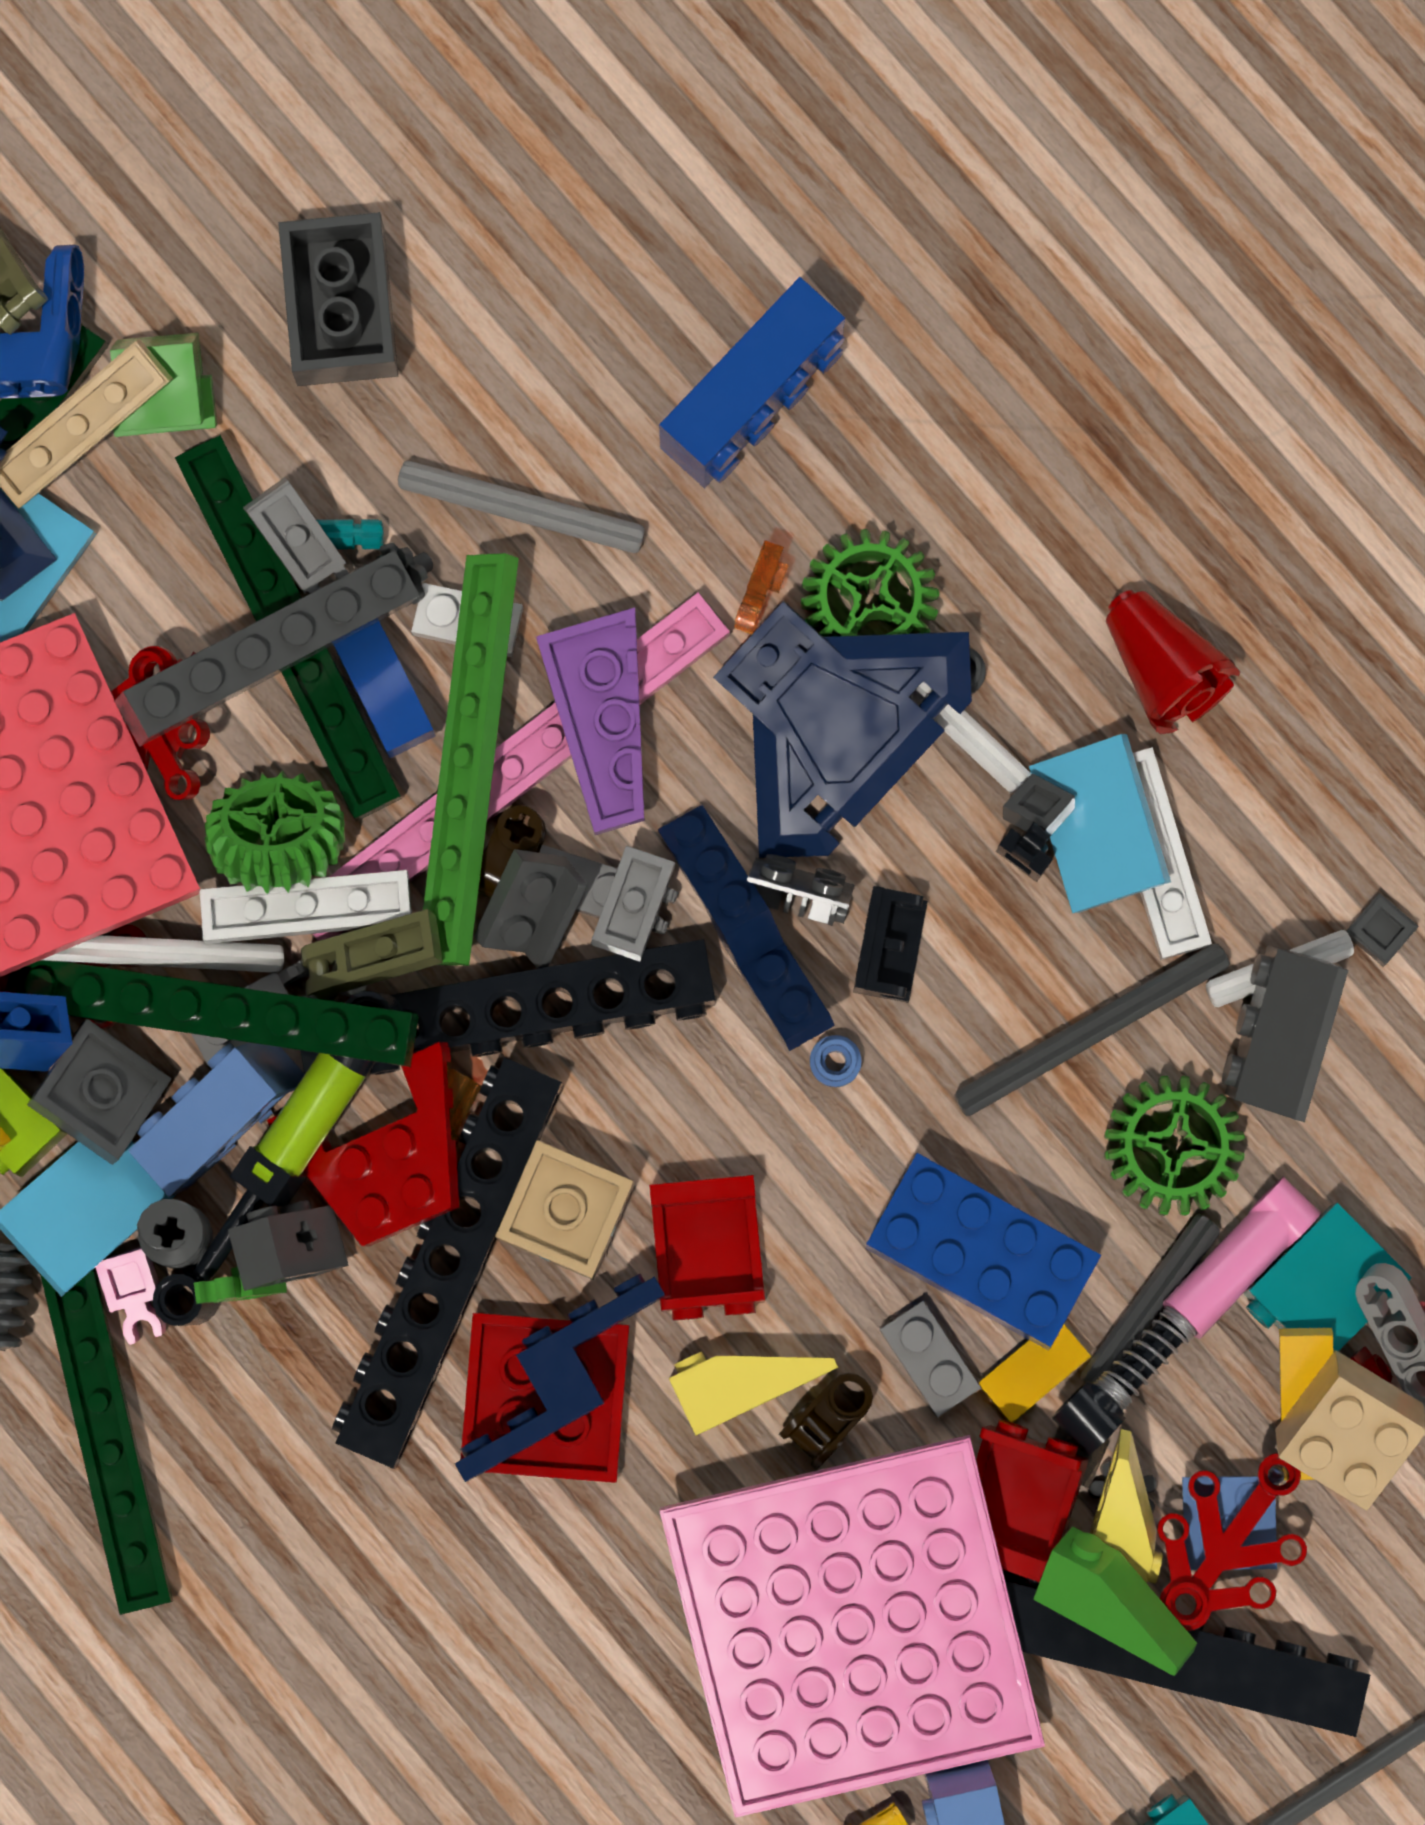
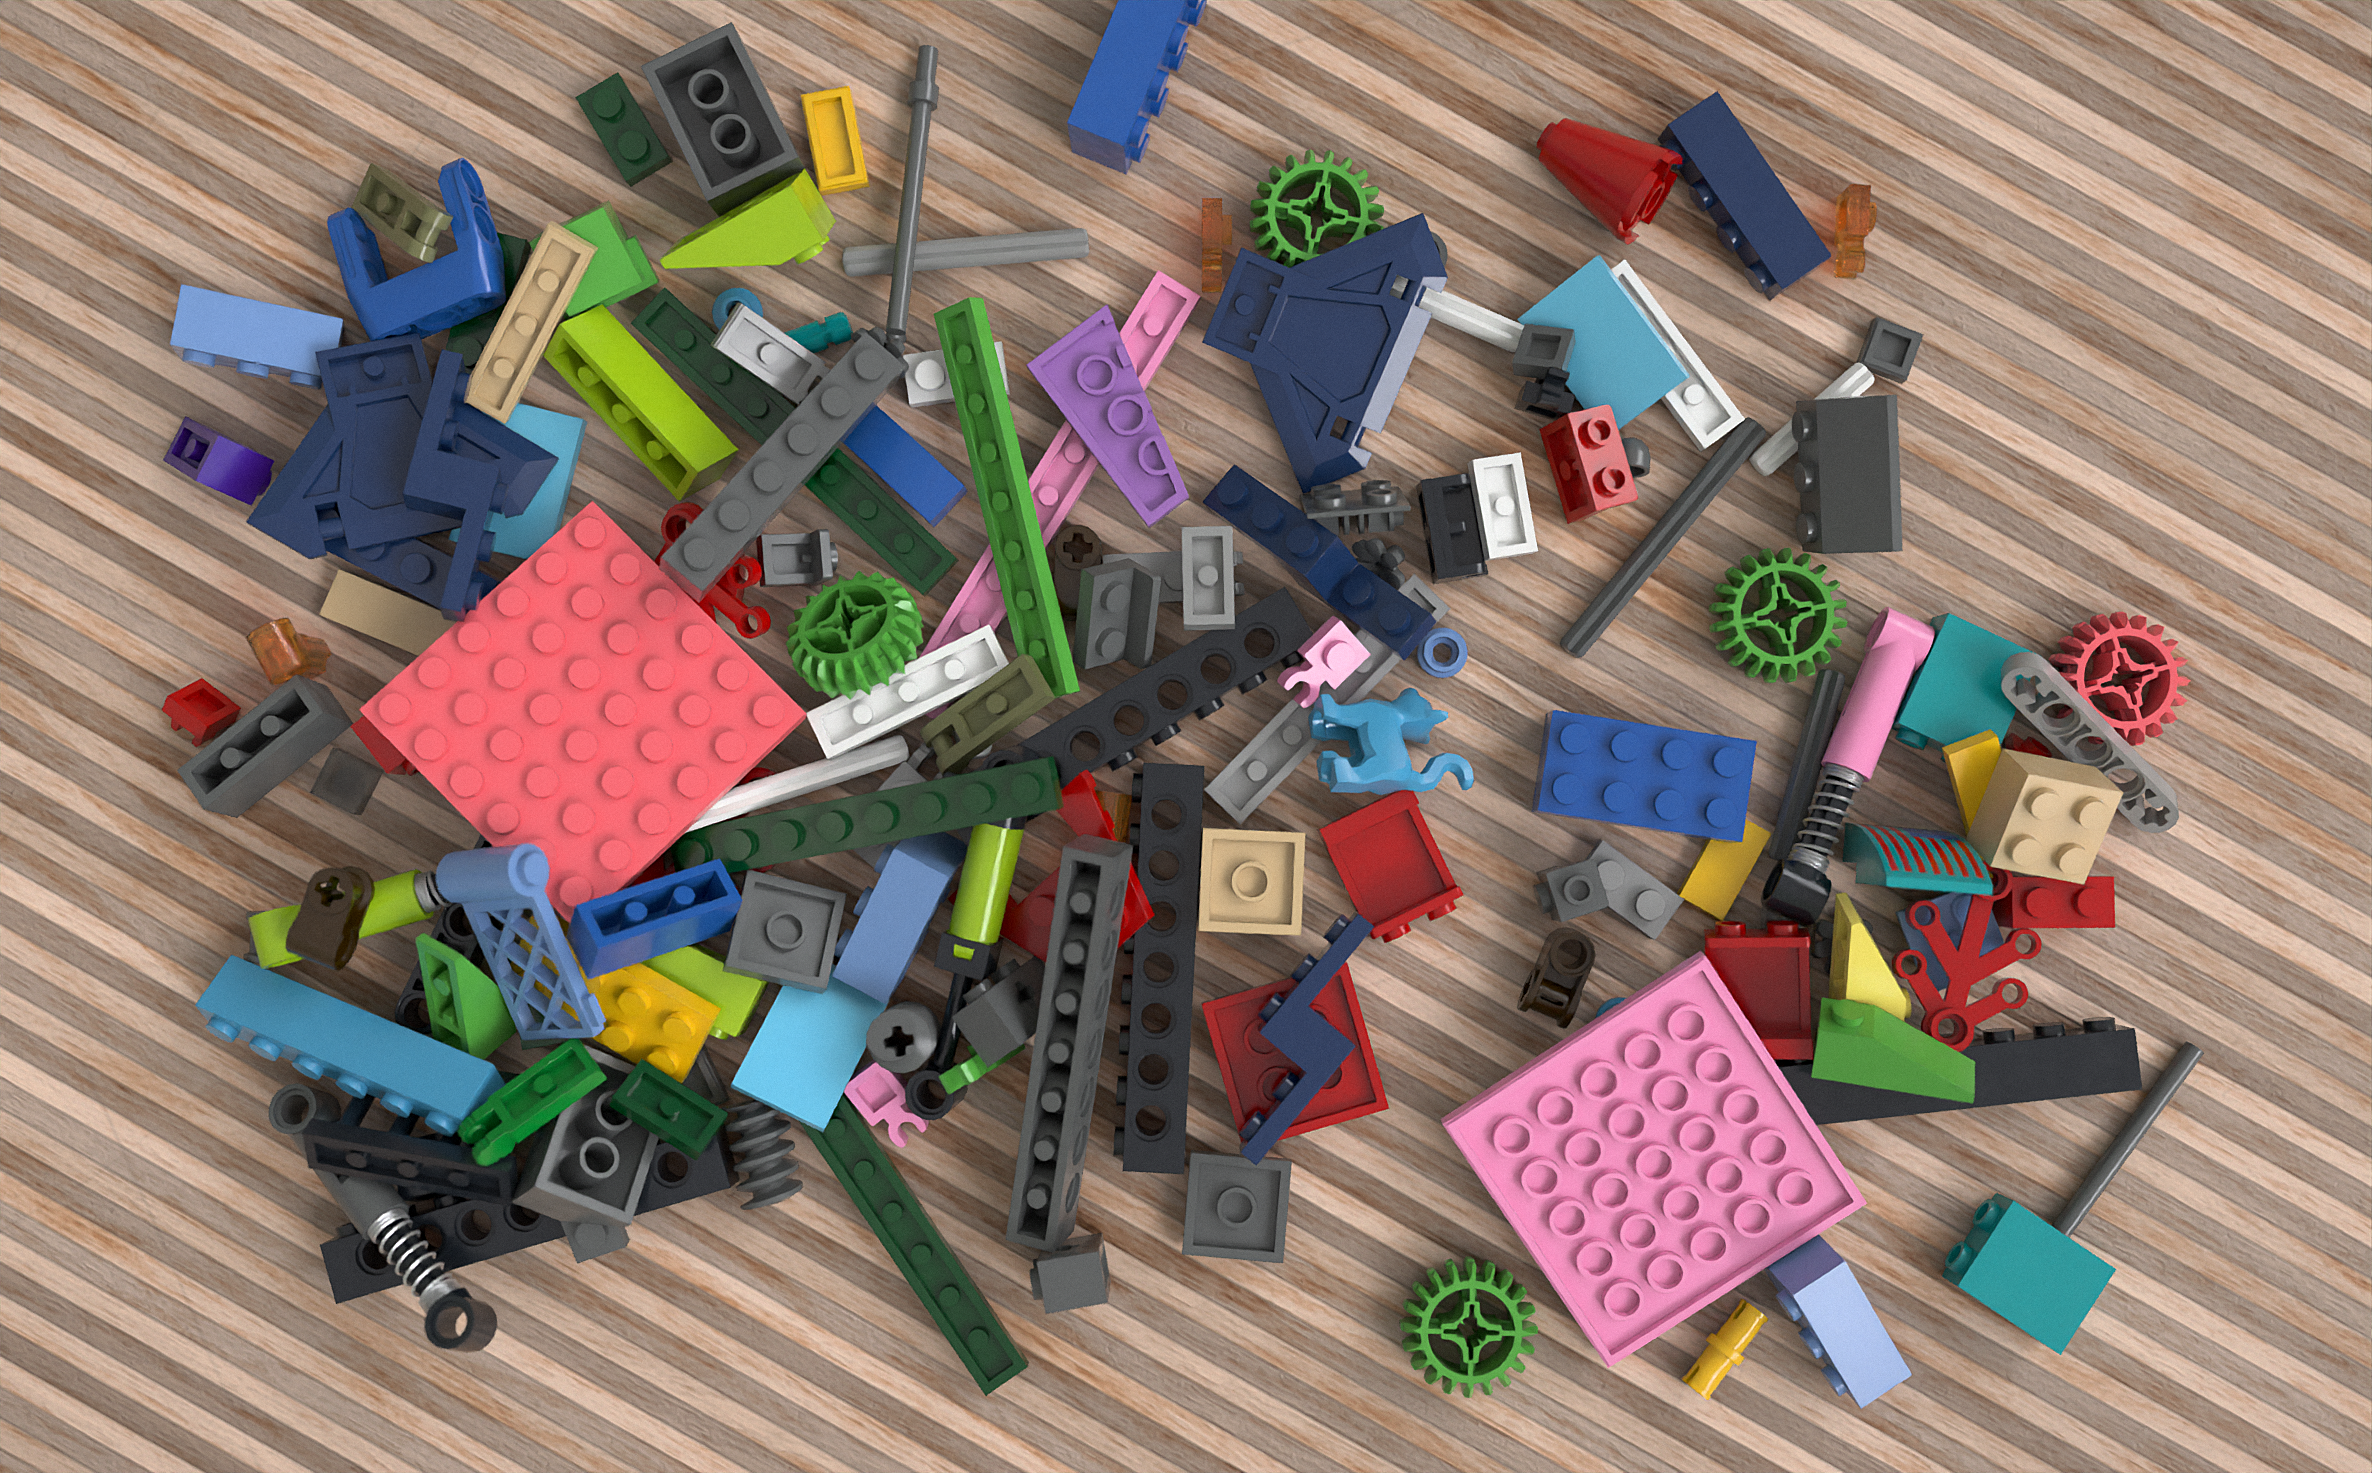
camera: 20 degrees left, 5 degrees up
light yellow slope [669,1351,838,1436] -> none
none -> lime brick [543,304,738,502]
none -> dark green plate [575,72,673,187]
none -> lime slope [659,168,836,269]
none -> dark azure plate [712,288,763,330]
none -> dark grey bracket [756,529,838,587]
none -> yellow tile [800,86,870,196]
none -> dark grey bar [886,45,939,336]
none -> dark grey brick [1005,834,1133,1253]
none -> dark grey brick [1030,1233,1111,1314]
none -> dark grey plate [1182,1150,1292,1263]
none -> light grey plate [1204,574,1450,825]
none -> bright pink plate [1277,616,1371,708]
none -> dark azure animal [1308,687,1474,795]
none -> dark grey plant [1352,538,1405,590]
none -> bright green gear [1399,1256,1538,1398]
none -> white plate [1467,452,1538,561]
none -> dark grey bracket [1533,859,1609,922]
none -> red bracket [1539,404,1638,524]
none -> dark grey hinge [1621,437,1651,478]
none -> dark blue brick [1658,91,1832,301]
none -> clear orange plate [1834,184,1877,279]
none -> teal slope [1842,822,1993,895]
none -> red brick [1991,875,2115,929]

